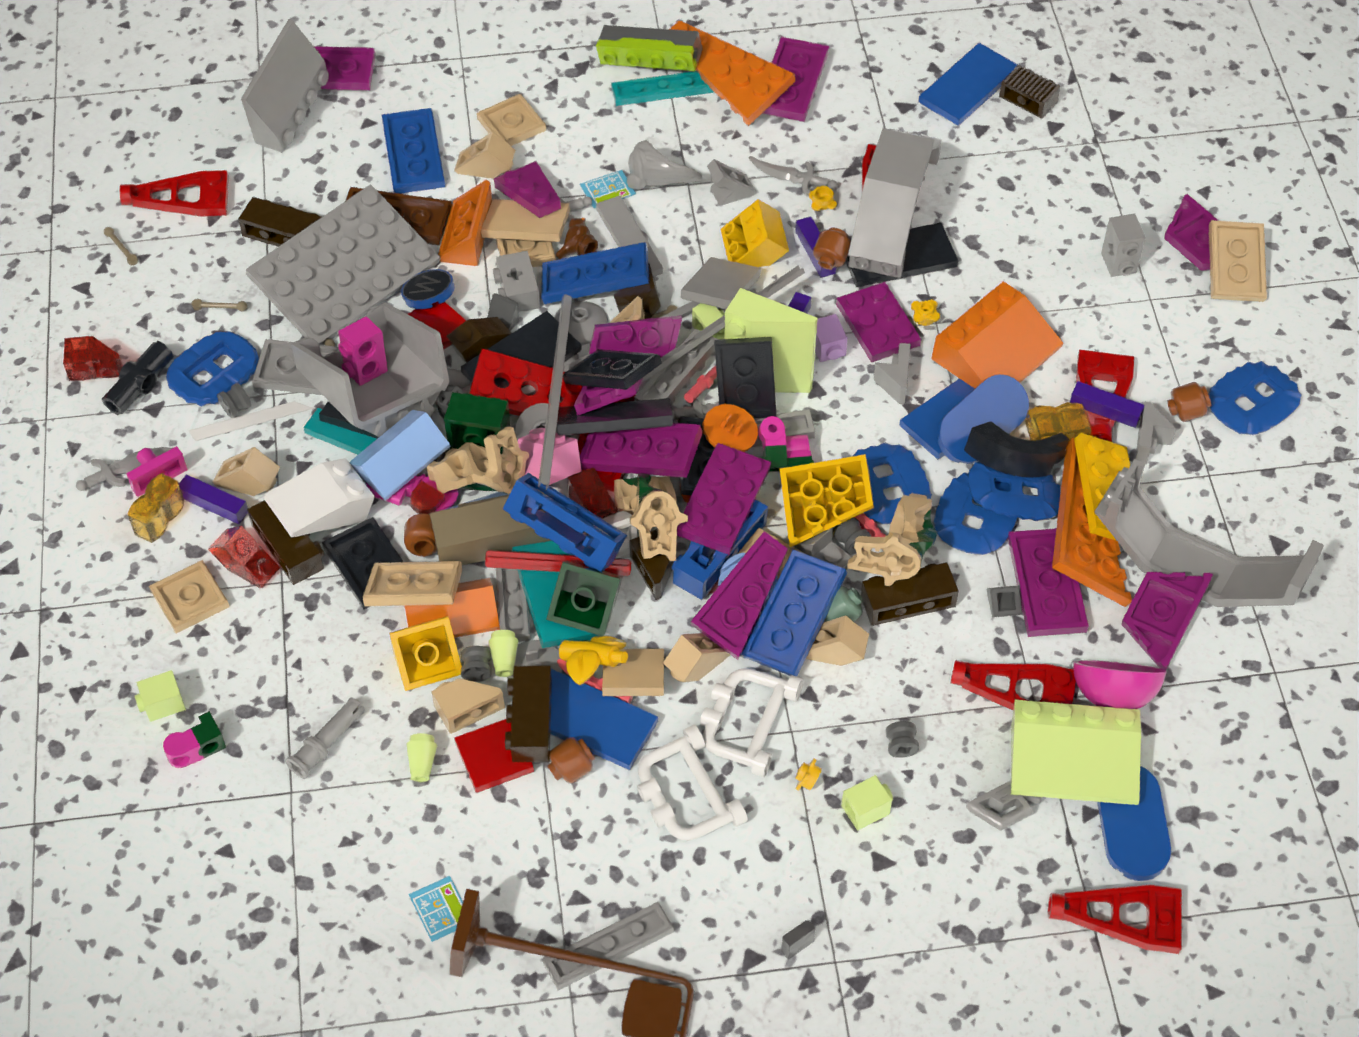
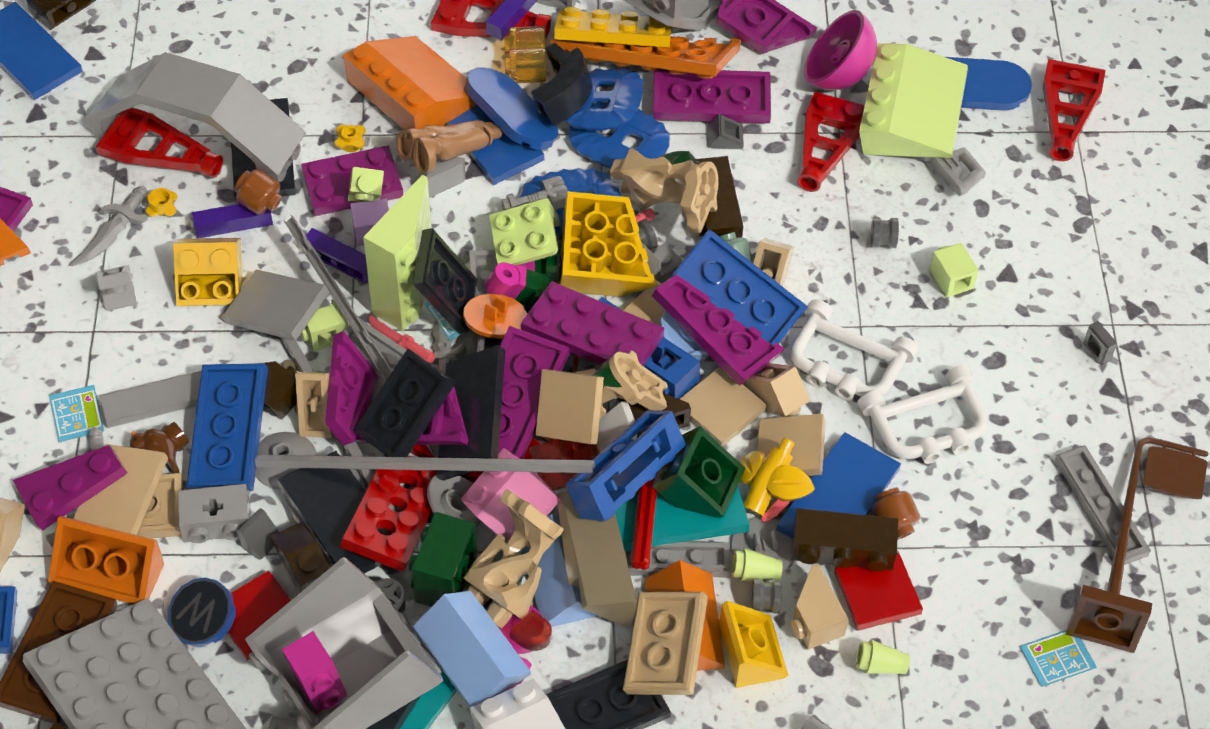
camera: 85 degrees left, 0 degrees up
dark orange head [404,514,437,557] -> none
light grey hair [626,140,702,190] -> none
yellow plate [795,758,822,790] -> none
none -> yellowish green brick [348,167,384,202]
none -> medium nougat piece [396,120,502,174]
none -> yellowish green bracket [489,198,560,265]
none -> light grey hinge [501,176,568,211]
none -> tan tile [536,369,604,444]
none -> tan tile [680,367,767,447]

